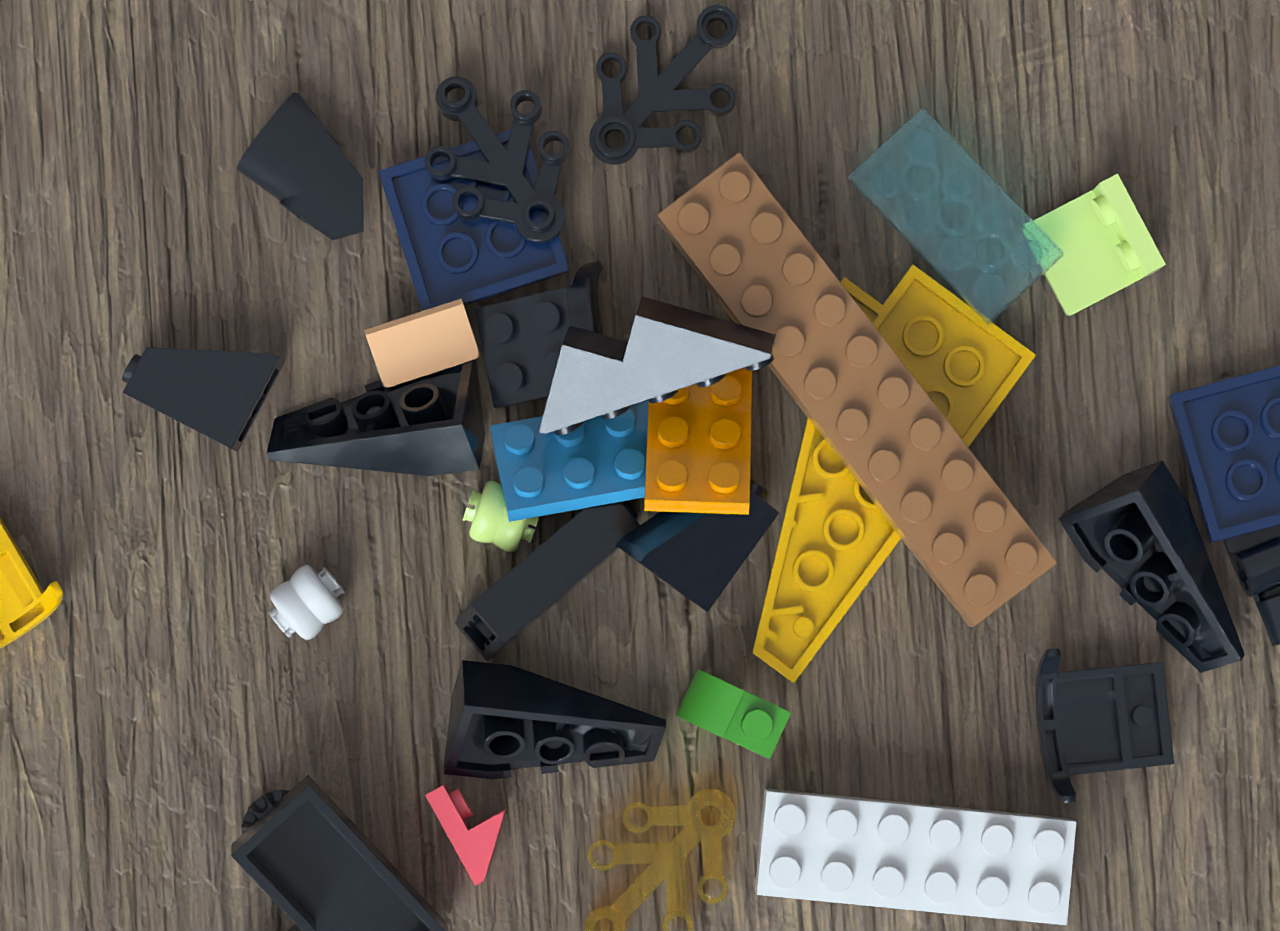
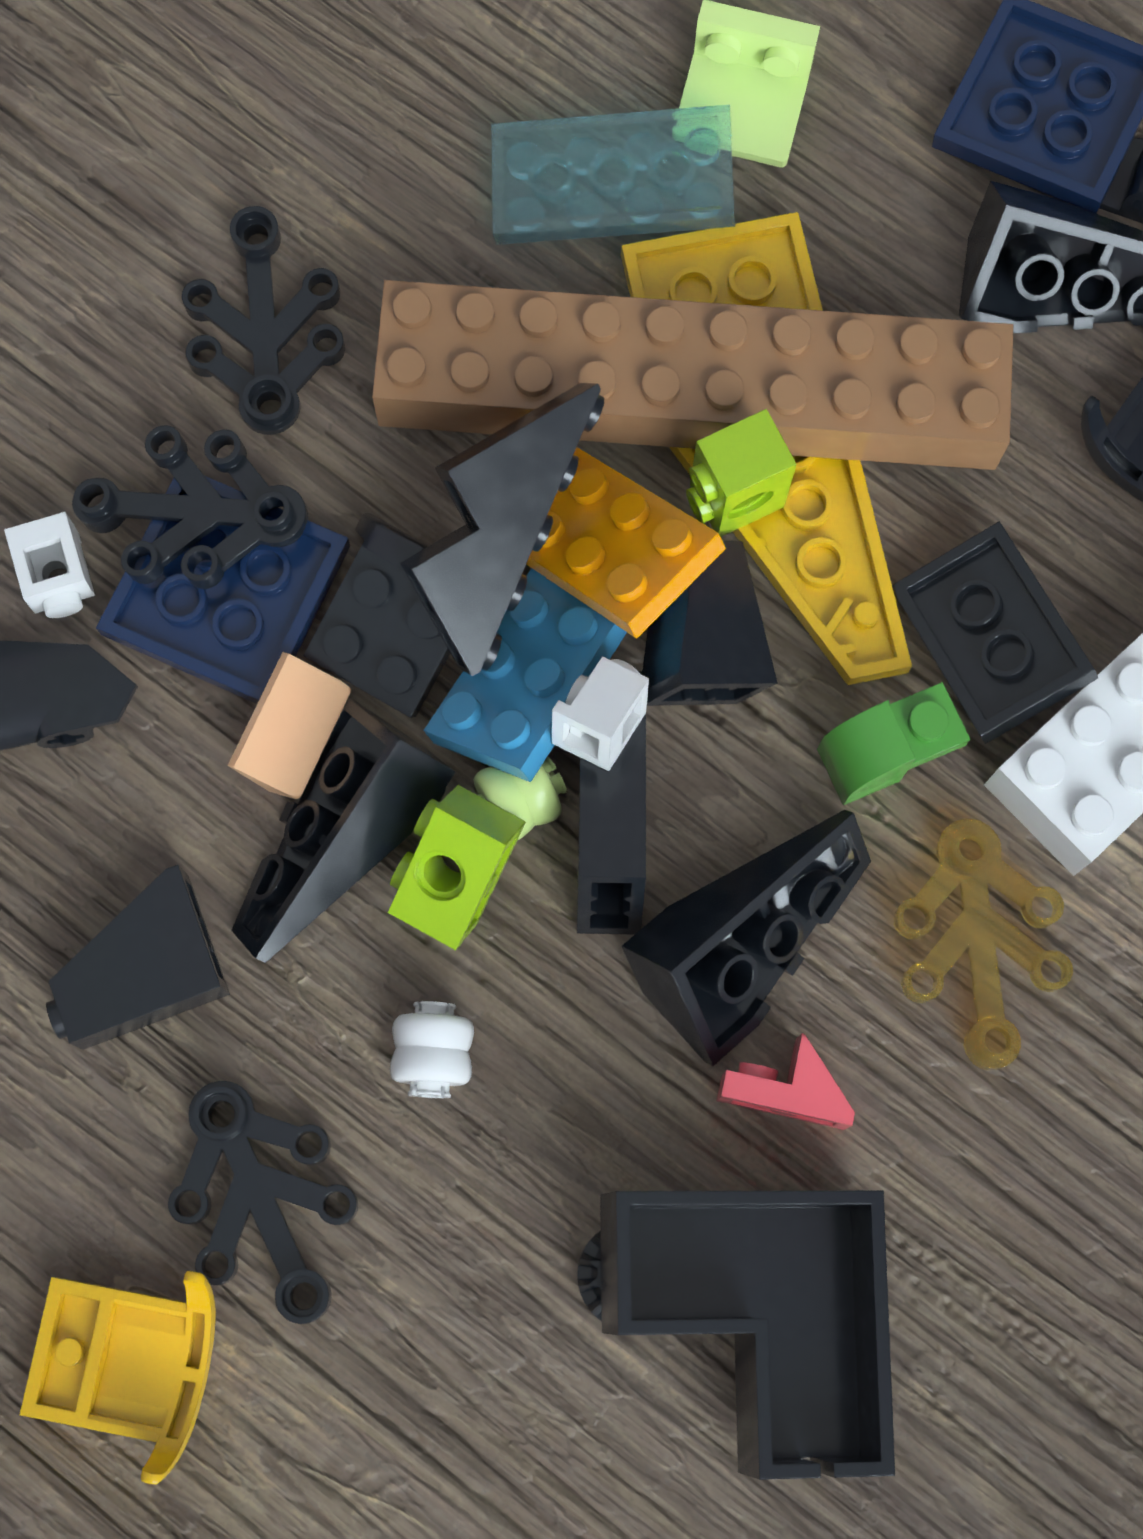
camera: 55 degrees left, 10 degrees down
none -> white brick [4,512,95,618]
none -> black plant [168,1081,358,1324]
none -> lime brick [388,785,526,951]
none -> white brick [552,656,649,771]
none -> lime brick [686,408,797,537]
none -> black plate [892,521,1098,744]

